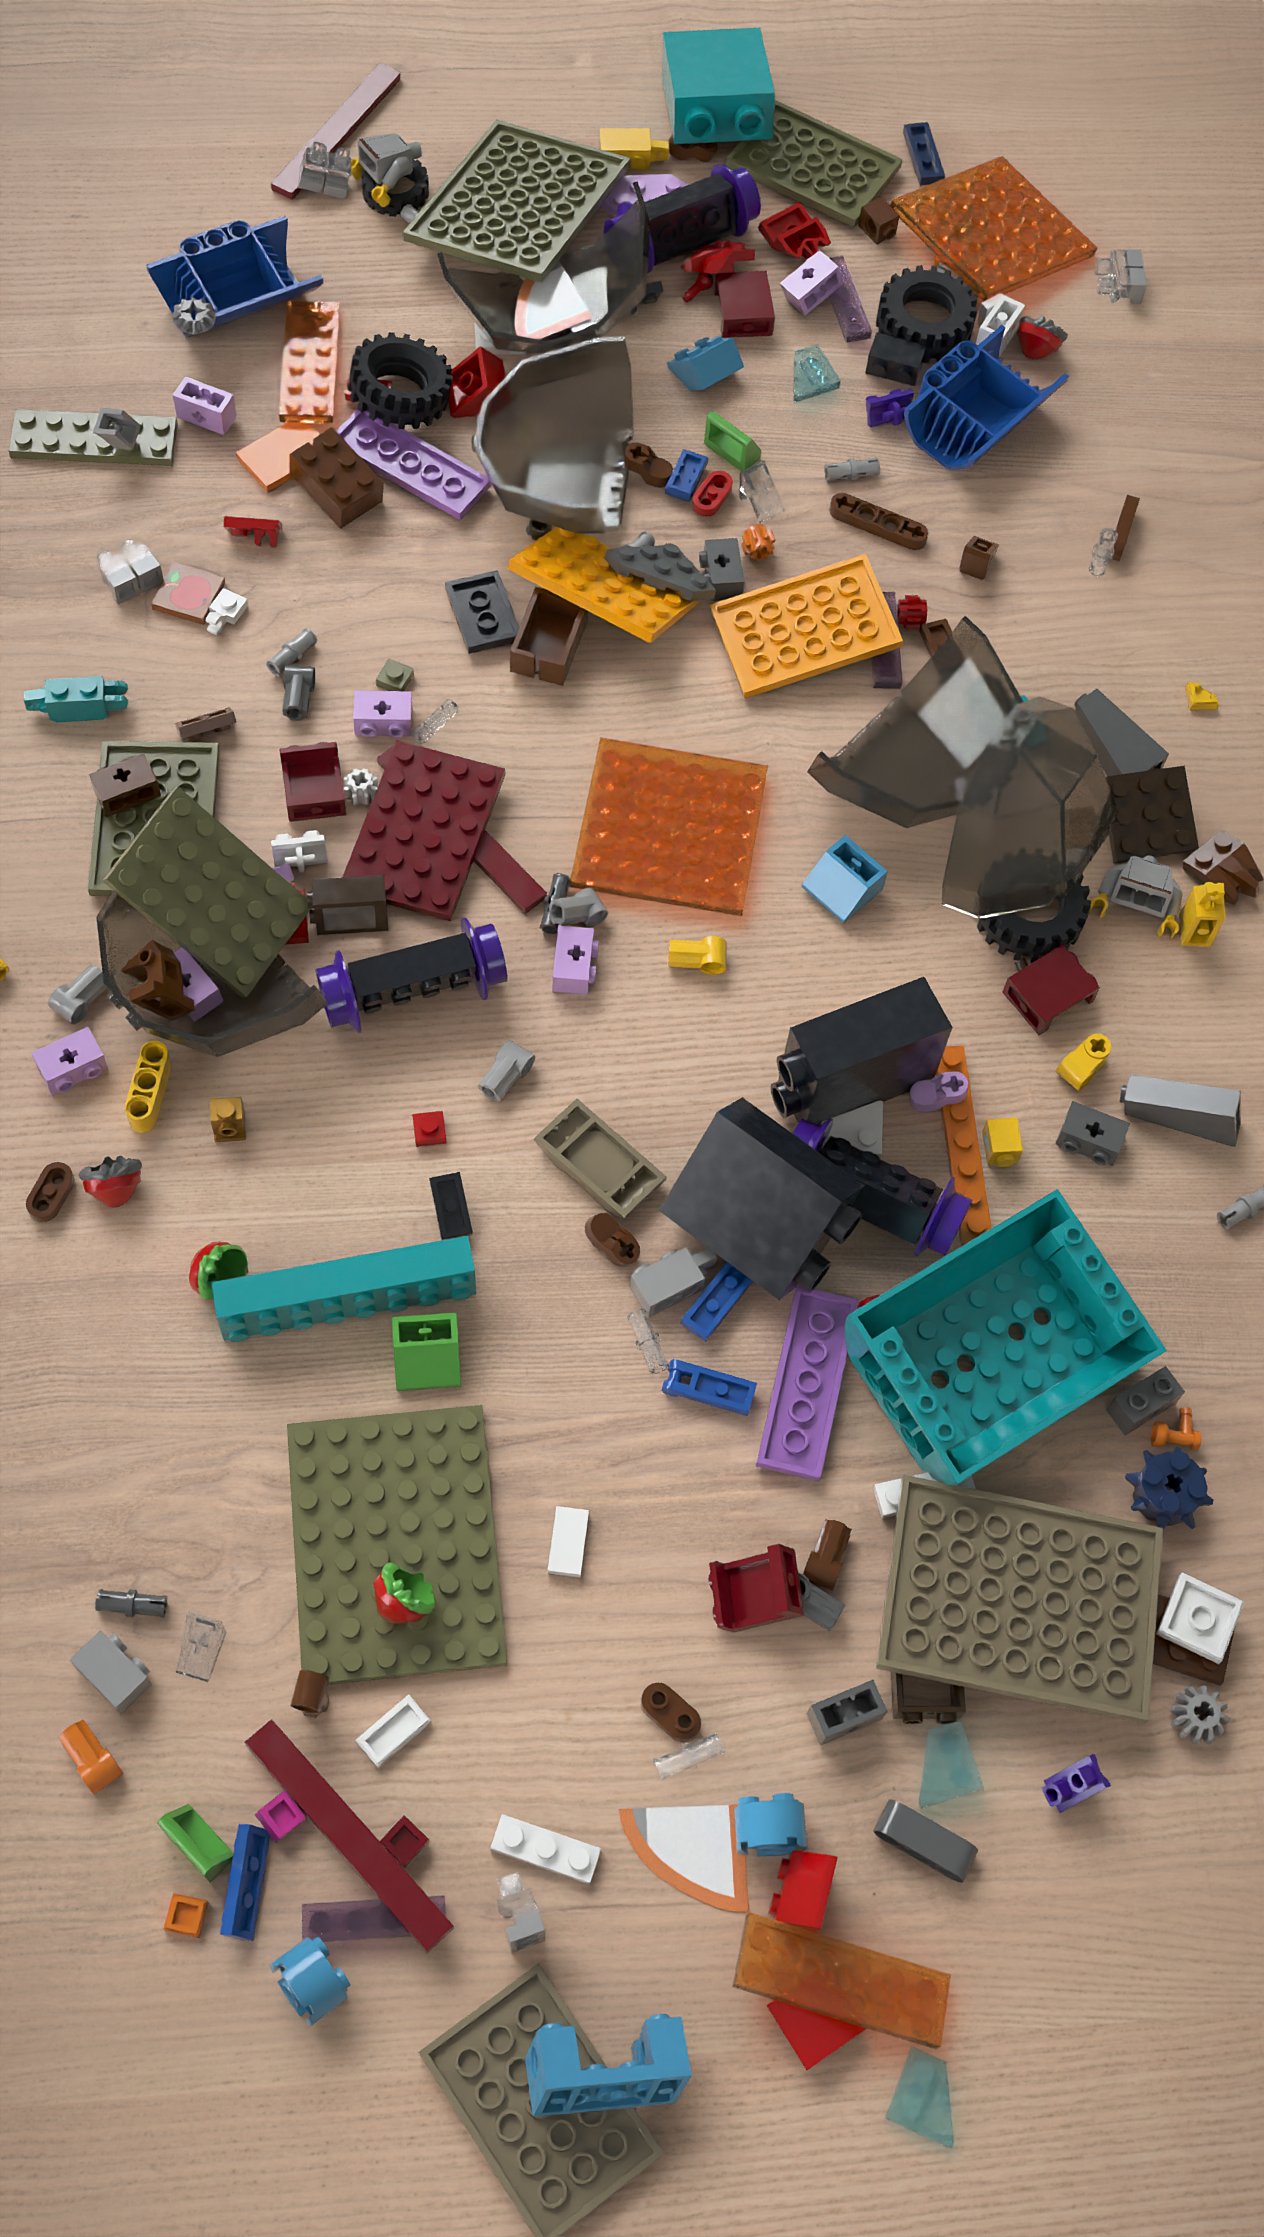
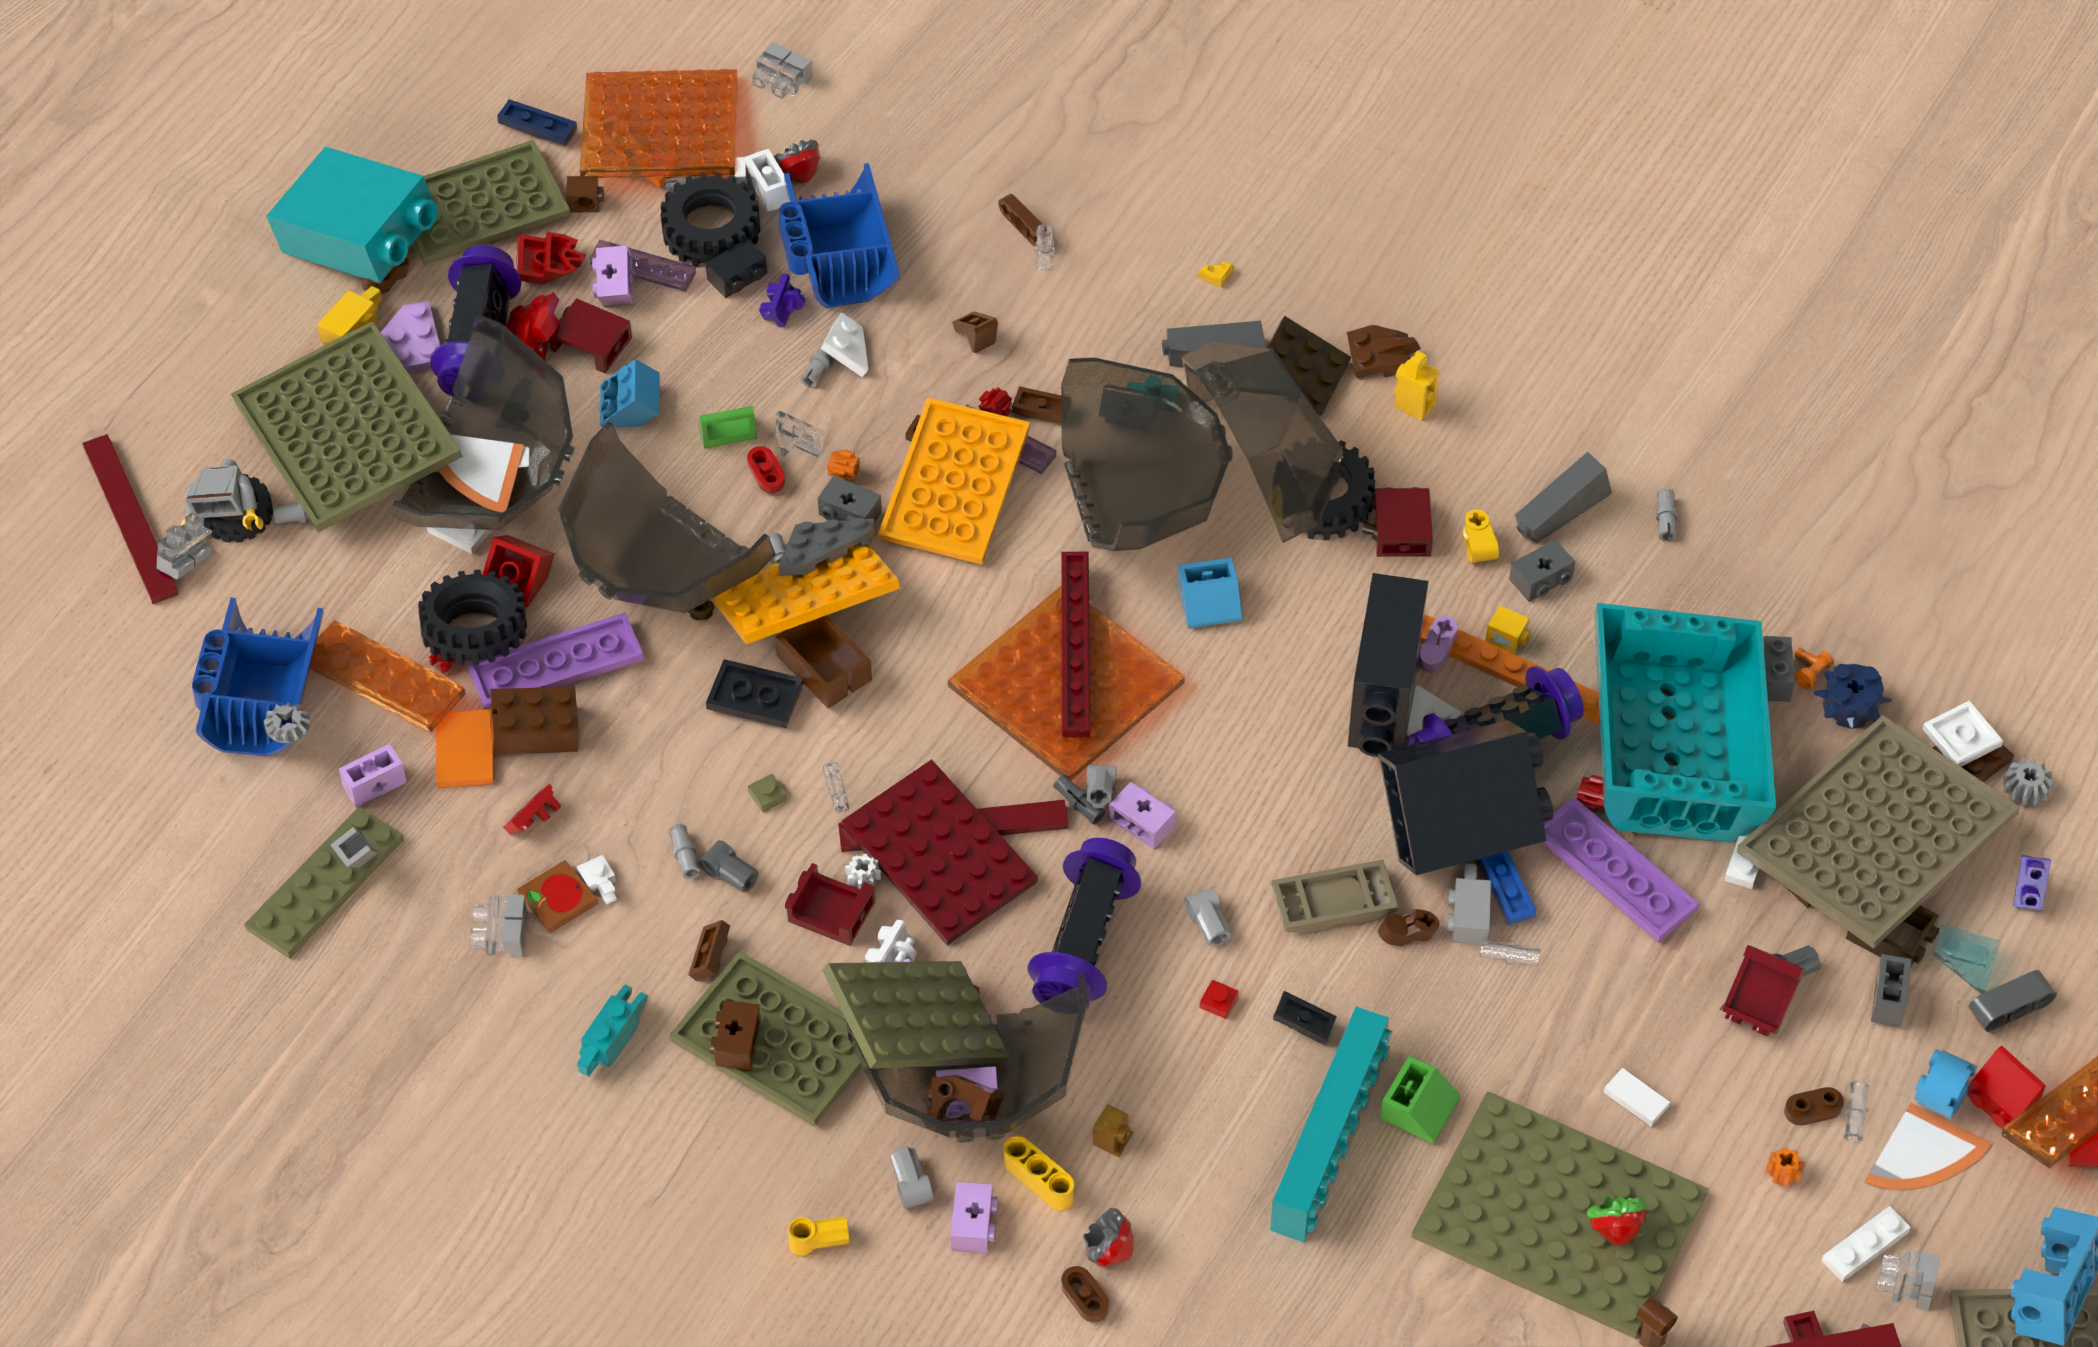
camera: 50 degrees left, 10 degrees down
bright green hair [189,1241,248,1300] -> none
dark brown window [307,875,388,935] -> none
lavender brick [353,691,413,737] -> none
white tile [356,1695,431,1768] -> none
reddish brown piece [623,443,673,488] -> none
blue plate [661,1359,757,1416] -> none
blue plate [665,449,708,502] -> none
yellow piece [668,936,727,975] -> none
clear light blue wing [793,344,841,403] -> none
reddish brown piece [803,1519,852,1591] -> none
reddish brown beam [829,493,929,550] -> none
light grey torso [1089,856,1182,939] -> none
none -> white wing [820,312,868,377]
none -> dark red tile [1061,551,1090,738]
none -> orange gear [1766,1147,1805,1187]

